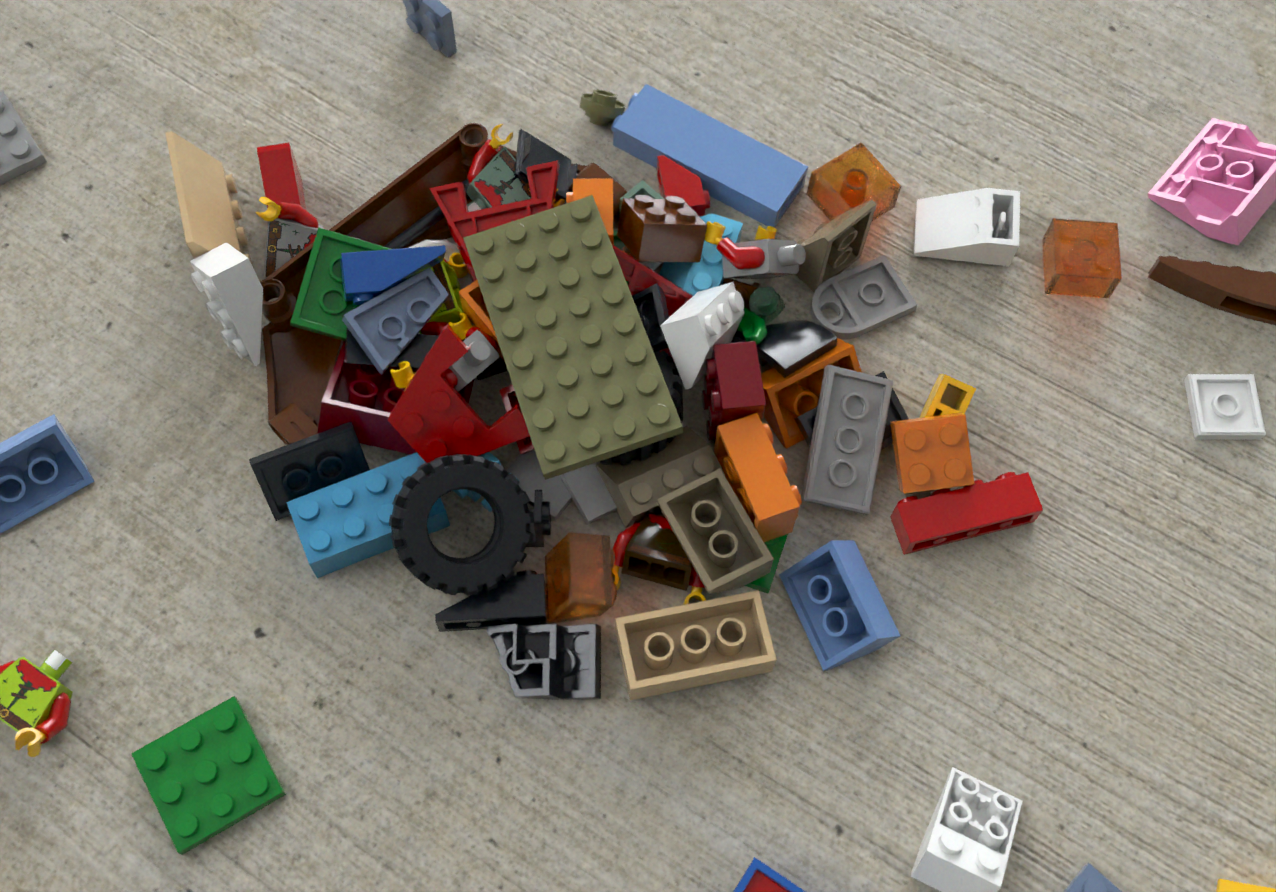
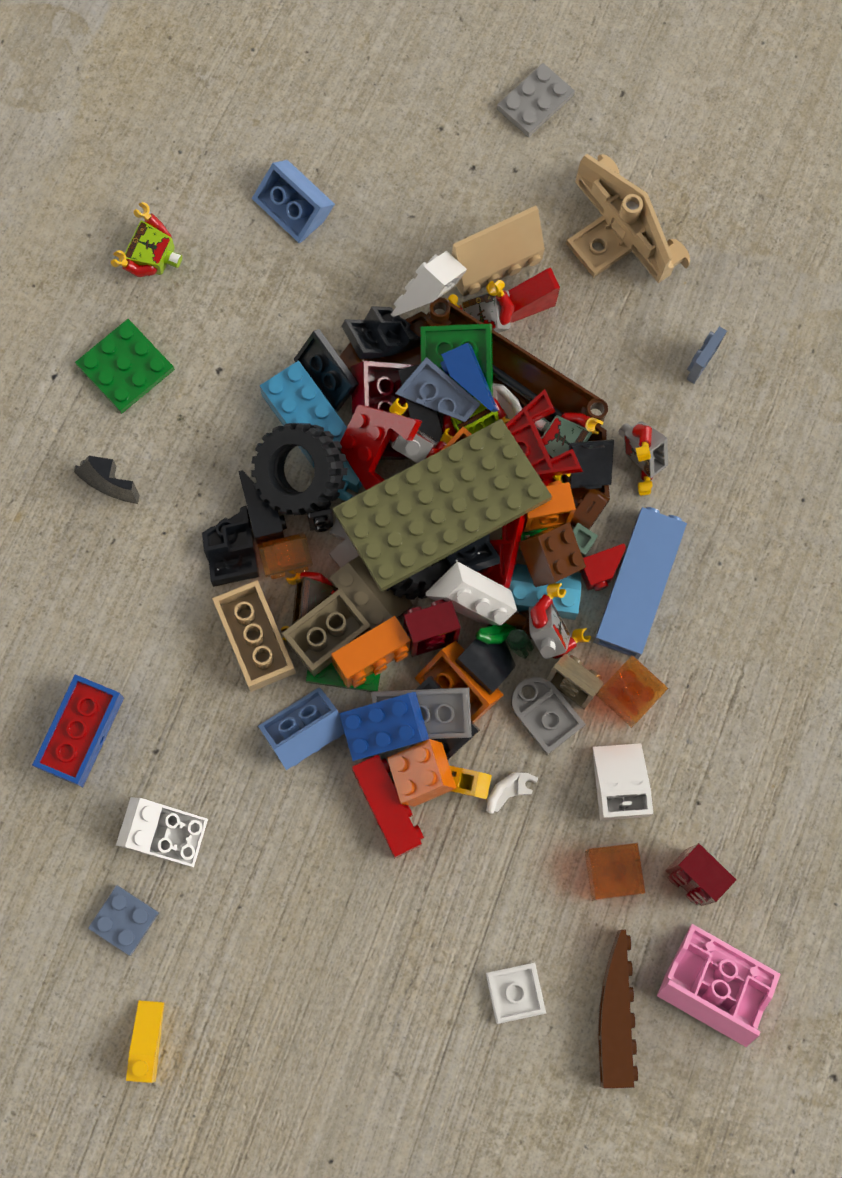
camera: 75 degrees right, 10 degrees up
olive plate [579,89,625,126] -> none
none -> black slope [74,456,140,504]
none -> blue brick [339,691,429,761]
none -> black slope [342,306,421,359]
none -> white piece [486,773,538,814]
none -> tan piece [566,154,690,284]
none -> torso [618,421,668,496]
none -> dark red brick [665,843,737,906]

